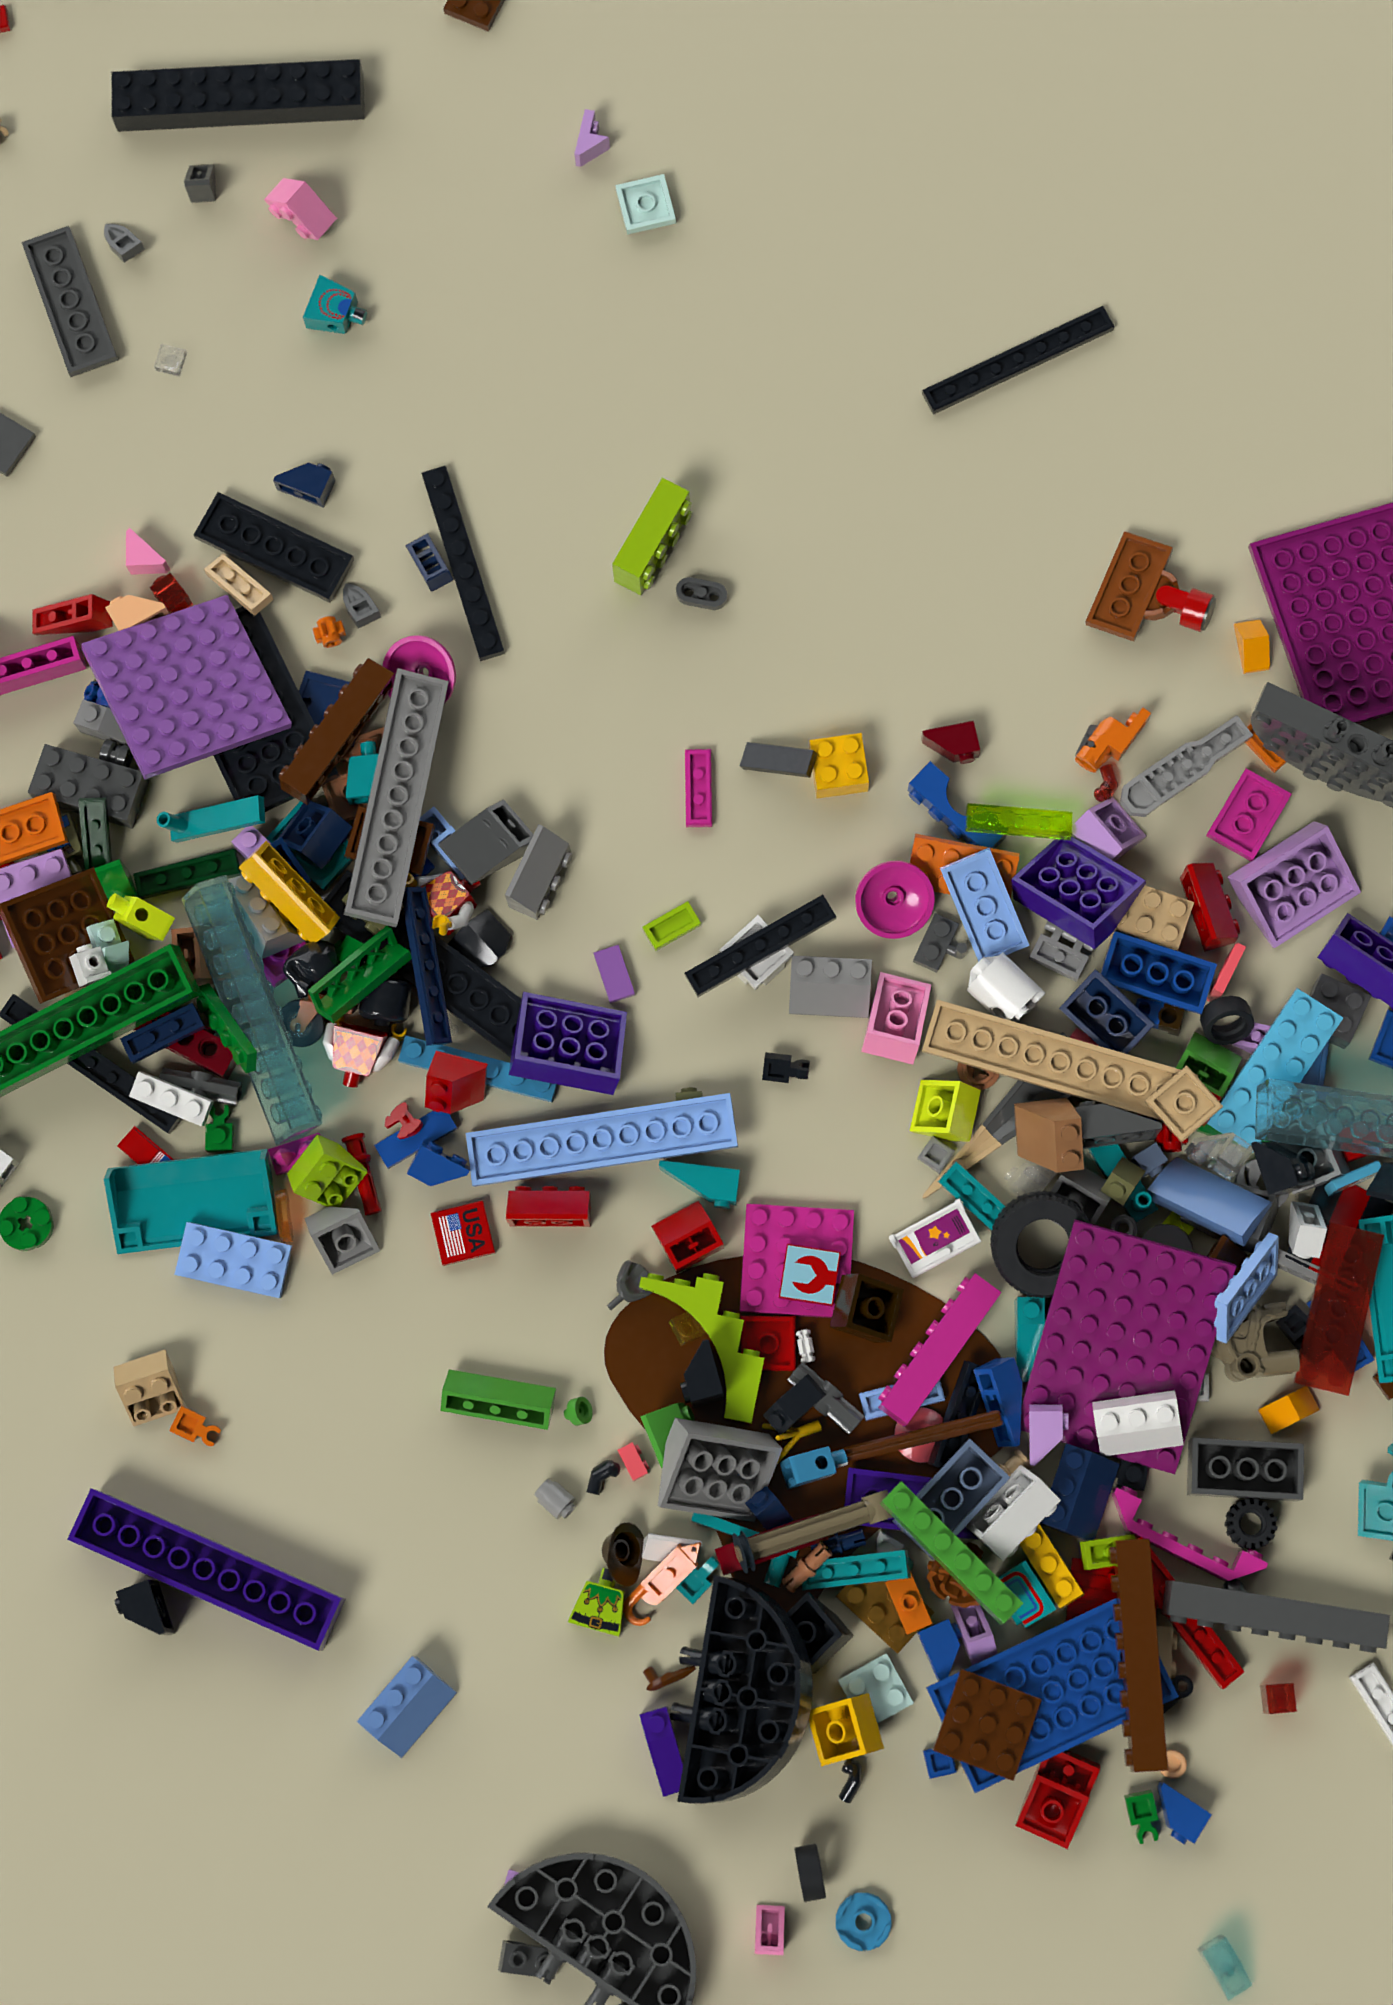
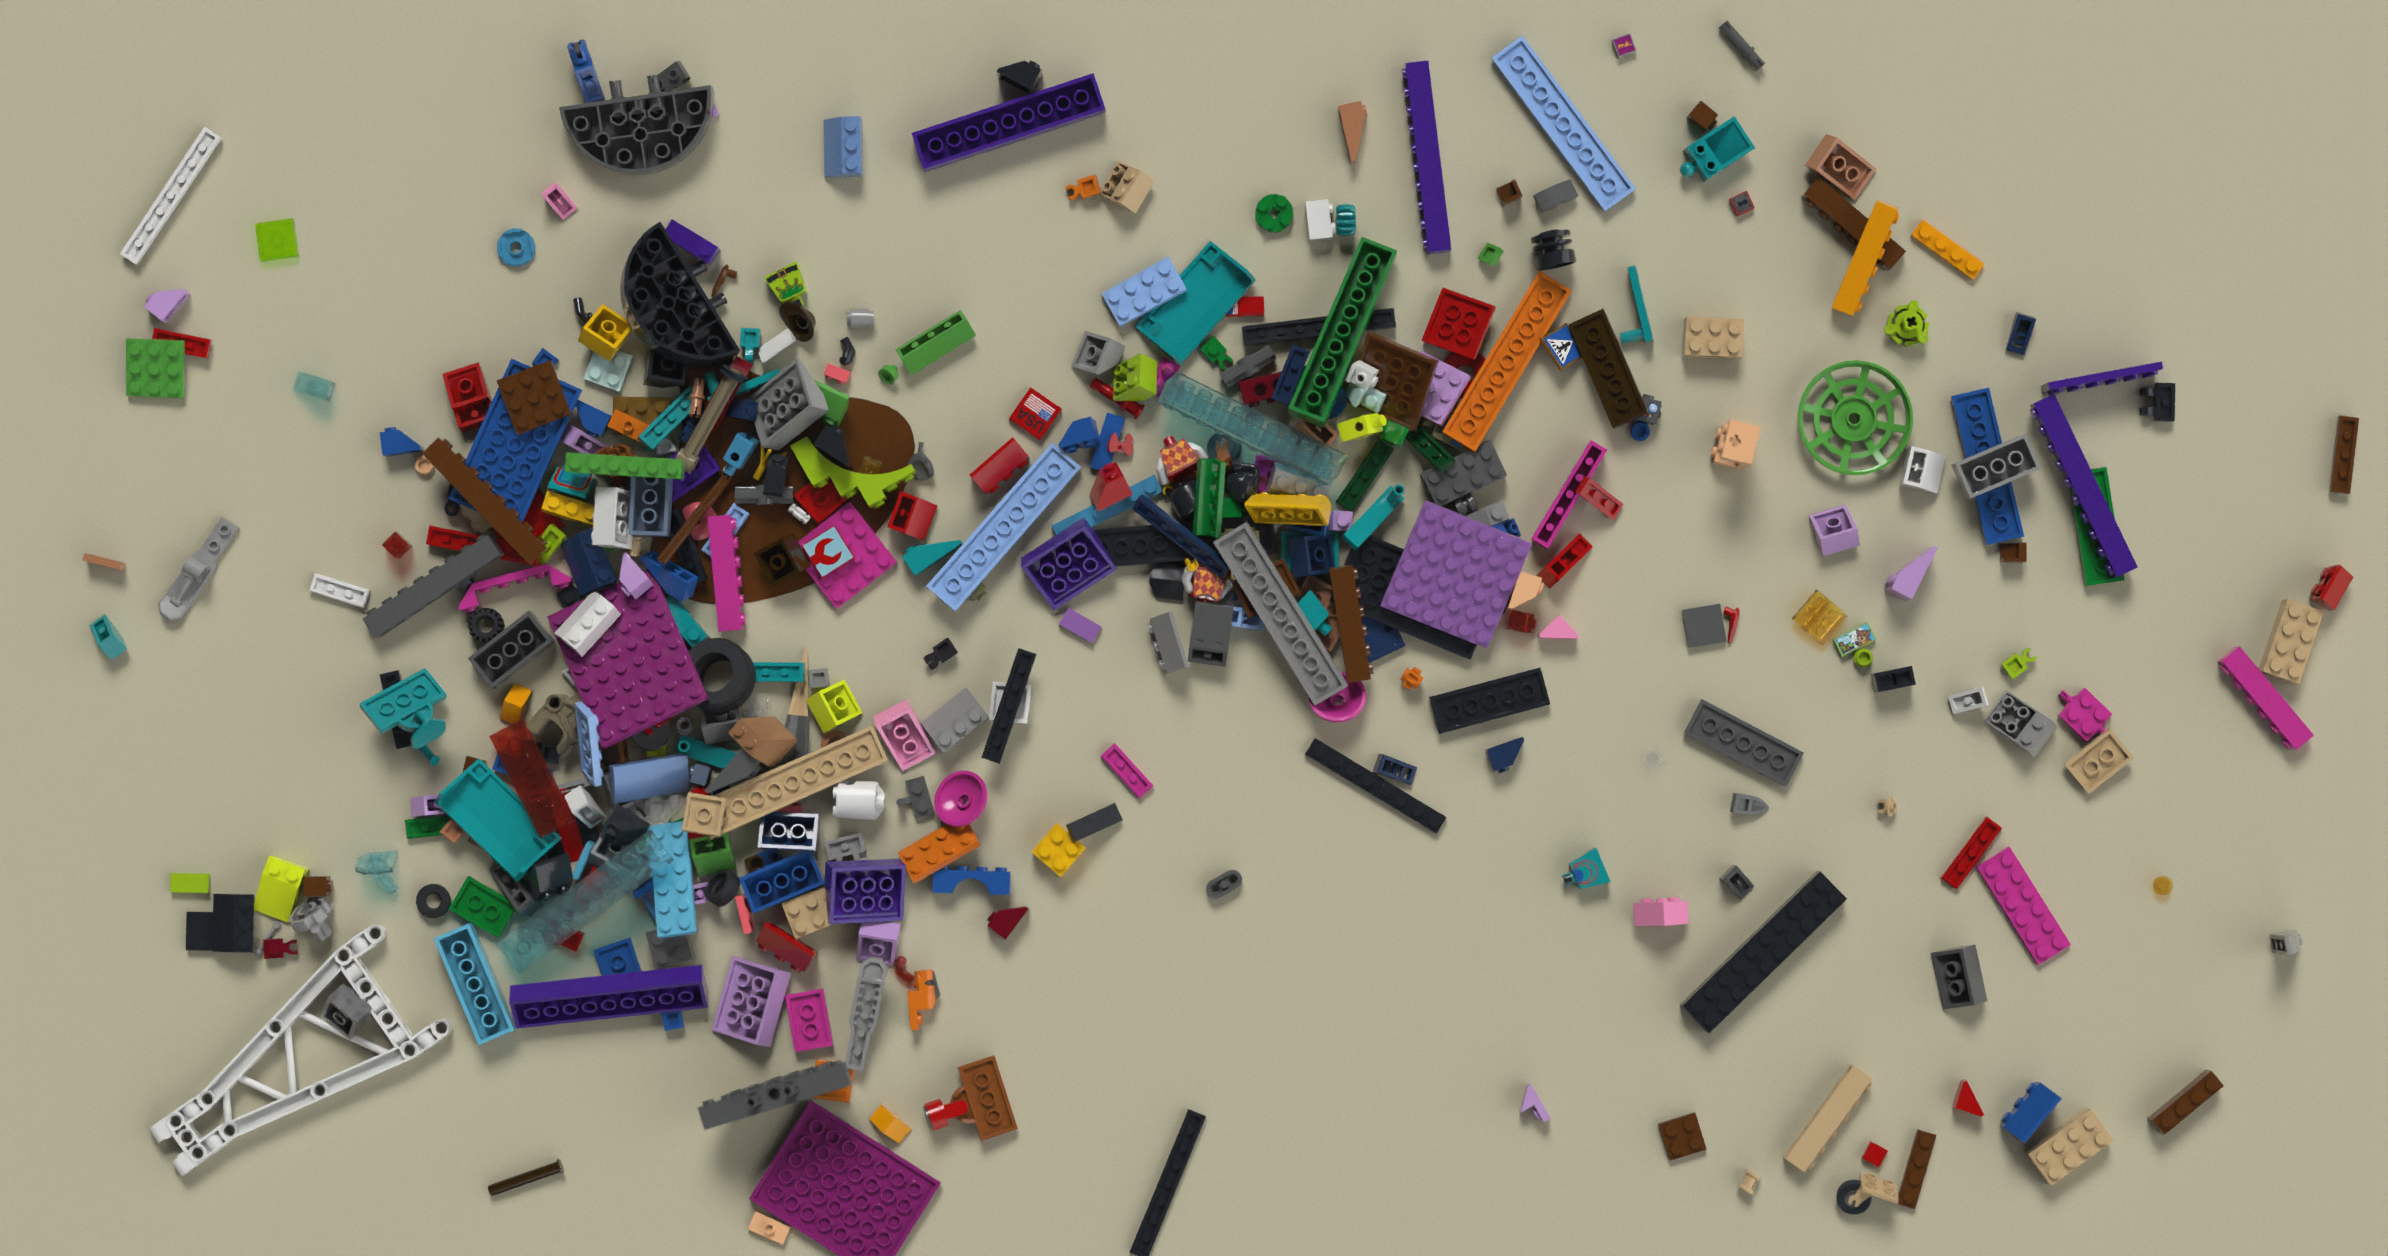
camera: 135 degrees right, 10 degrees up
white plate [129,1071,214,1126] -> none
green plate [196,983,257,1074] -> none
tan plate [204,554,274,616] -> none
clear orange tile [275,1189,293,1243] -> none
dark grey plate [343,583,381,628] -> none
lime brick [612,478,692,595] -> none
light aqua plate [615,174,676,235] -> none
plate [623,1542,701,1626] -> none
lime tile [642,901,701,951] -> none
black tyre [794,1844,826,1902] -> none
door [889,1198,982,1278] -> none
light blue plate [940,848,1030,962] -> none
clear neon green plate [965,803,1072,840] -> none
olive brick [1100,1157,1145,1205] -> none
green plate [1124,1790,1159,1844] -> none

